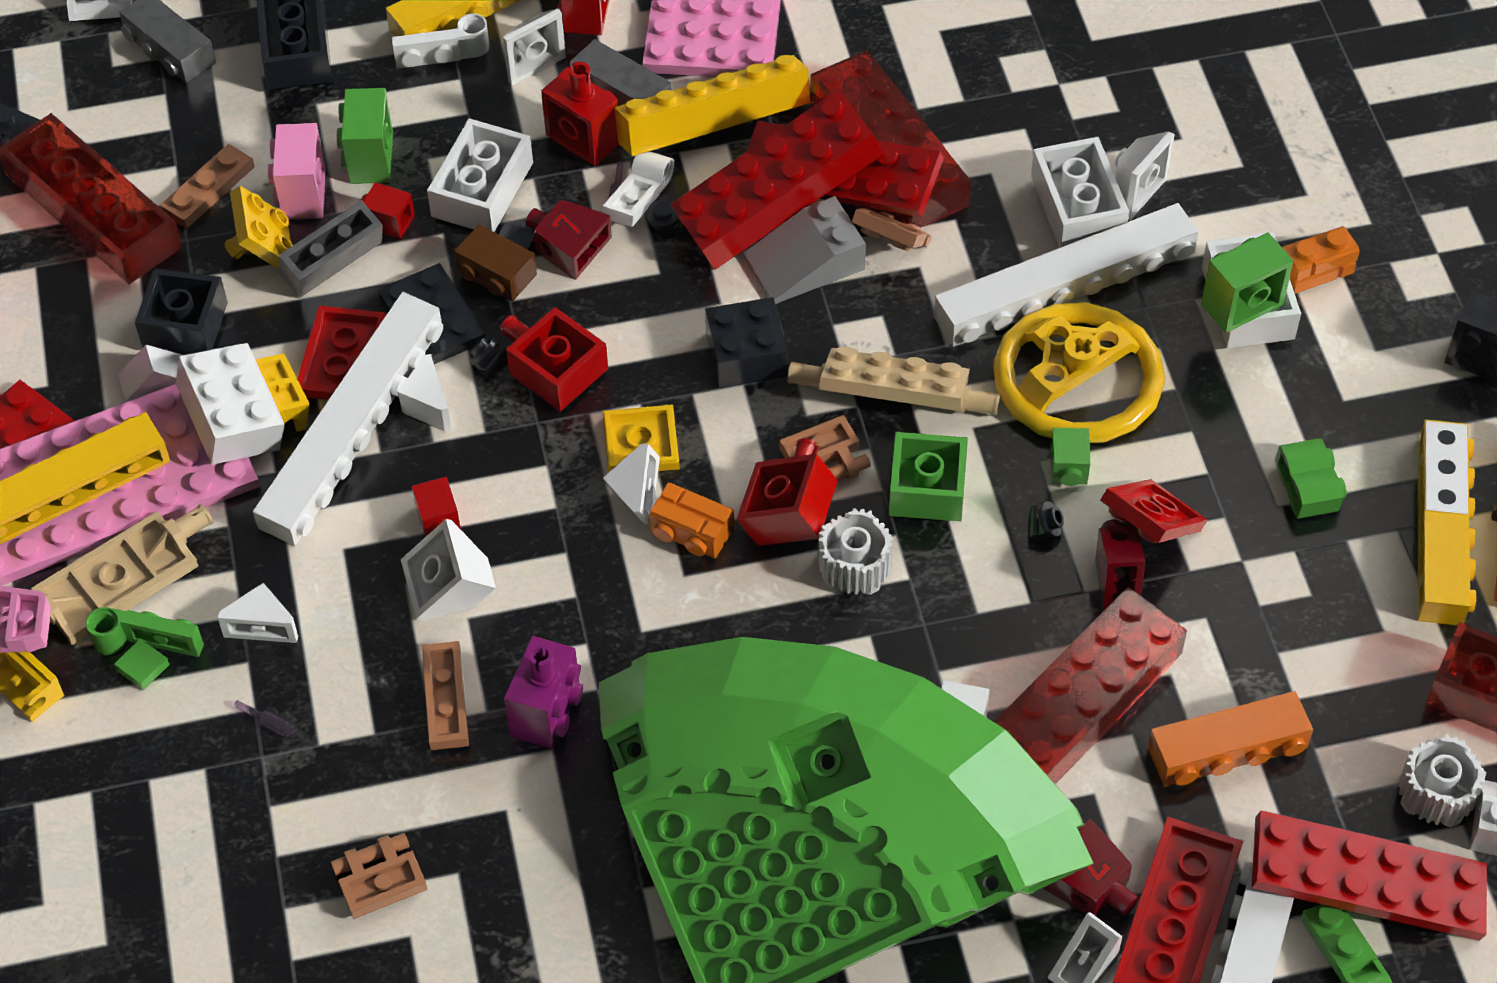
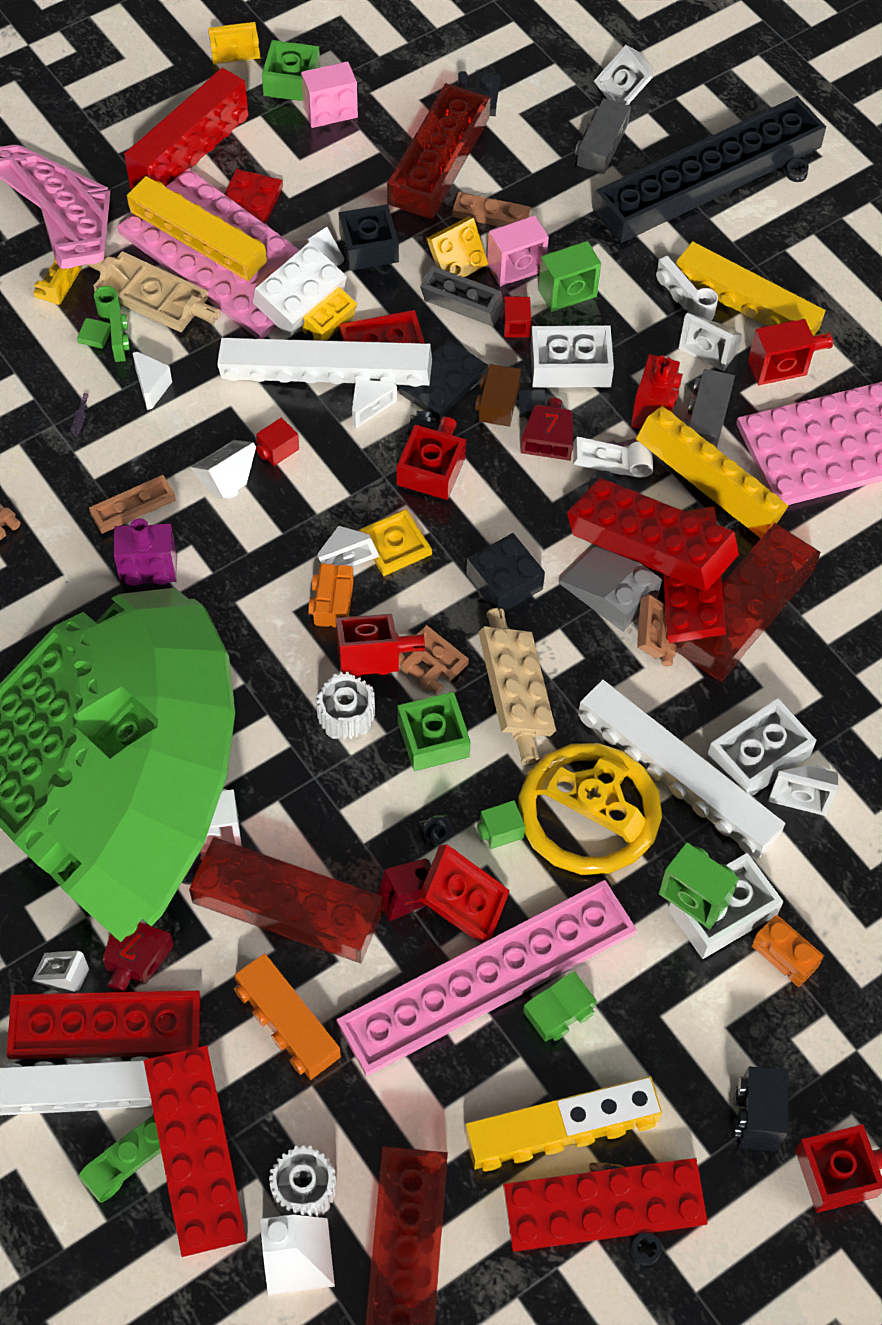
camera: 65 degrees right, 5 degrees up
none -> bright pink plate [337,880,637,1077]

